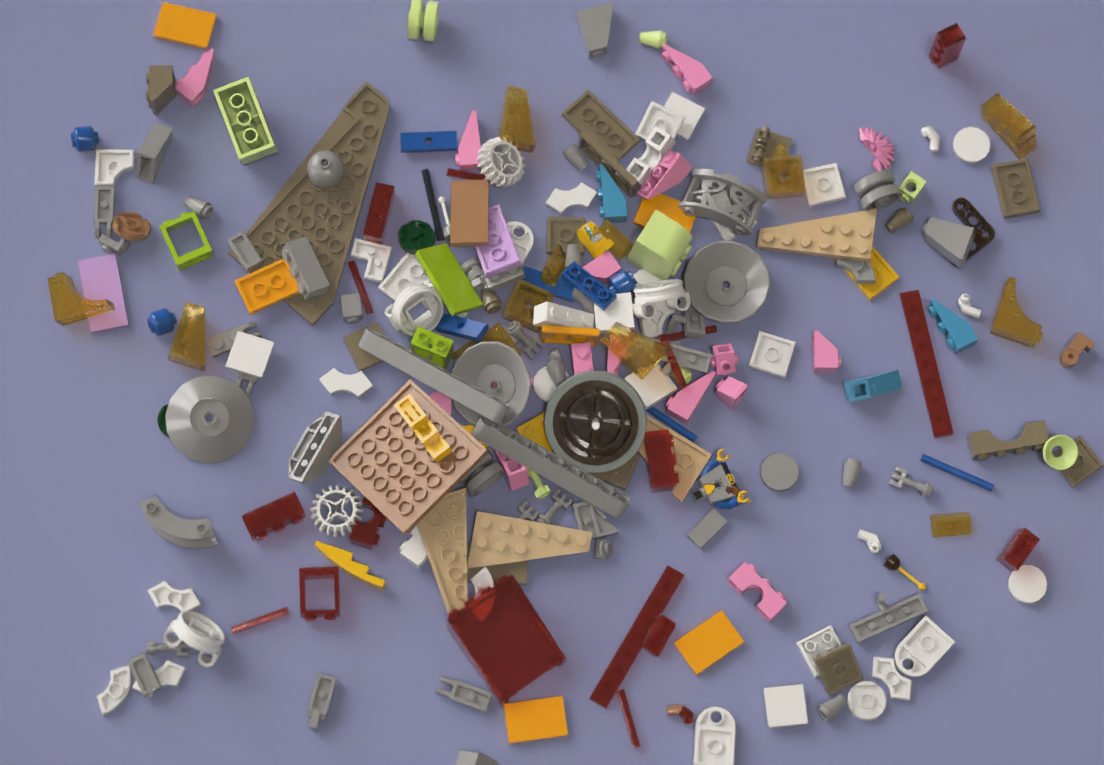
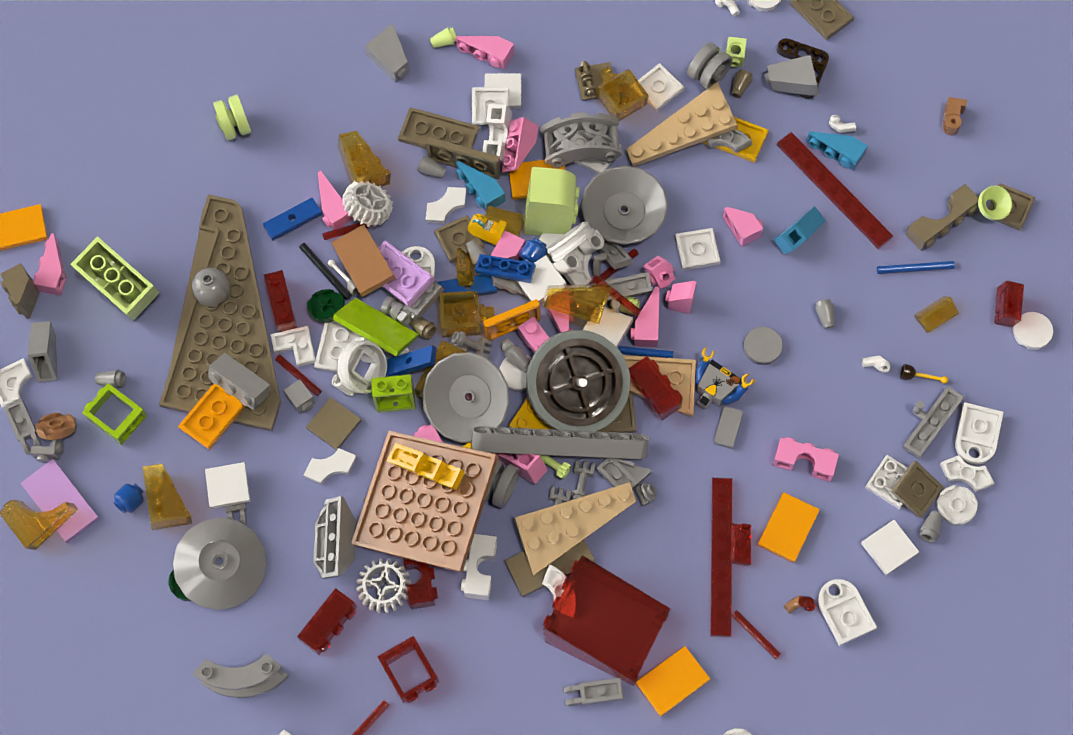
camera: 20 degrees left, 5 degrees down
light grey hinge [205,321,262,358] -> none
light grey tile [227,231,263,272] -> none
yellow slope [315,541,386,591] -> none
light grey beam [358,328,510,424] -> none
tan wing [417,488,468,617] -> none
white arch [533,302,594,328] -> none
bright pink hair [859,128,895,171] -> none
light grey hinge [888,467,934,497] -> none
clear yellow arch [990,277,1043,348] -> none

